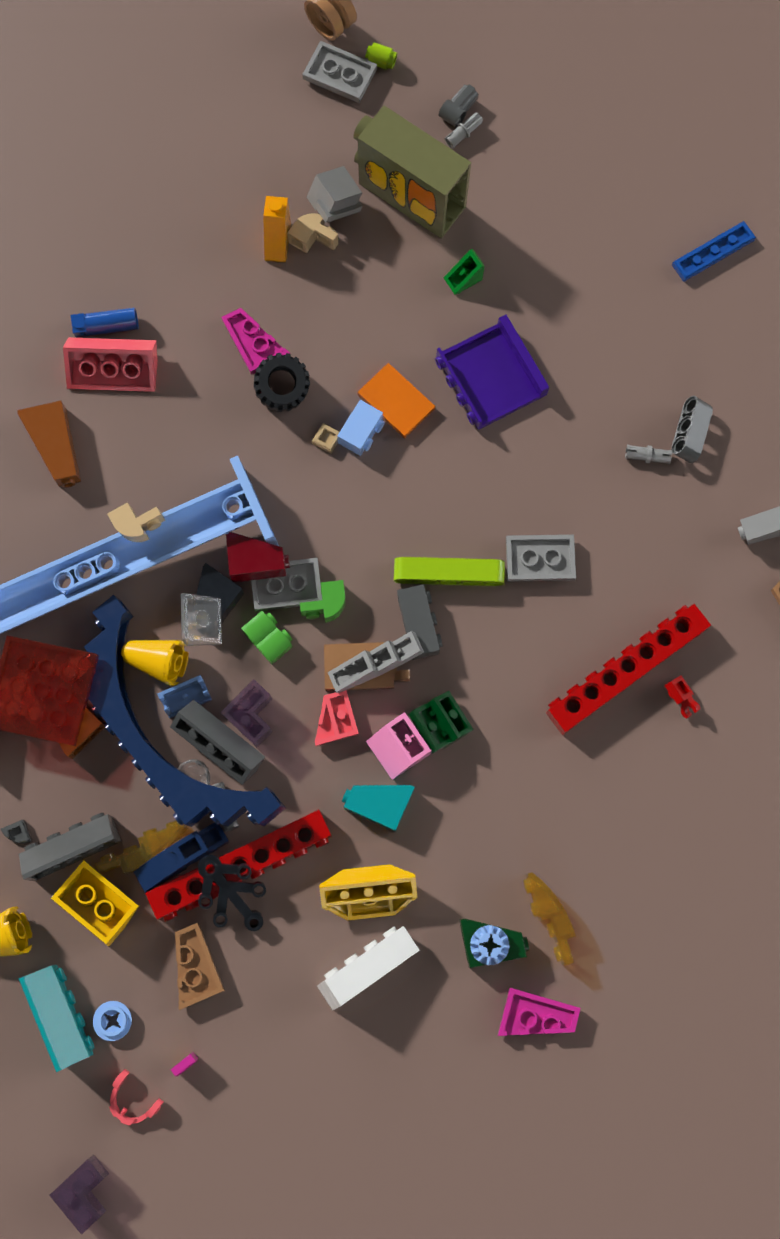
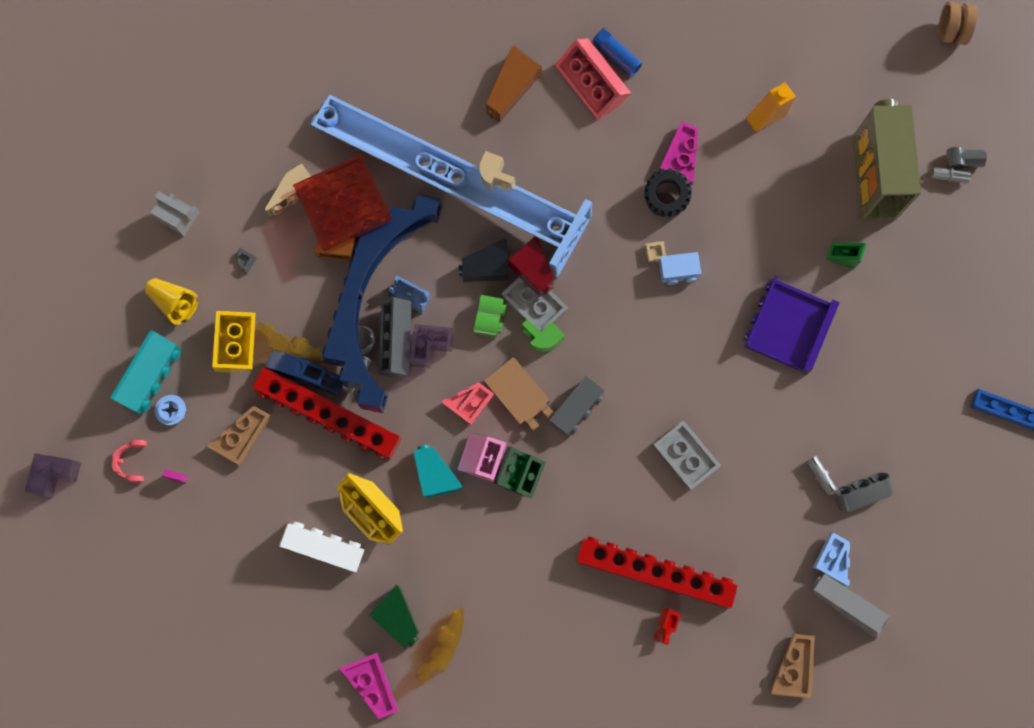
camera: 55 degrees right, 0 degrees up
dark grey slope [19,813,122,881] -> none
yellow cone [121,640,189,686] -> none
clear slope [181,593,222,646] -> none
black plant [198,855,266,931] -> none
tan brick [287,213,338,253] -> none
light grey plate [302,41,377,103] -> none
light grey plate [307,166,362,223] -> none
light grey slope [328,631,424,693] -> none
orange tile [357,363,435,439] -> none
lime brick [365,42,398,70] -> none
lime beam [394,557,505,586] -> none
light blue gear [470,925,510,965] -> none
none -> light blue wing [813,532,850,586]

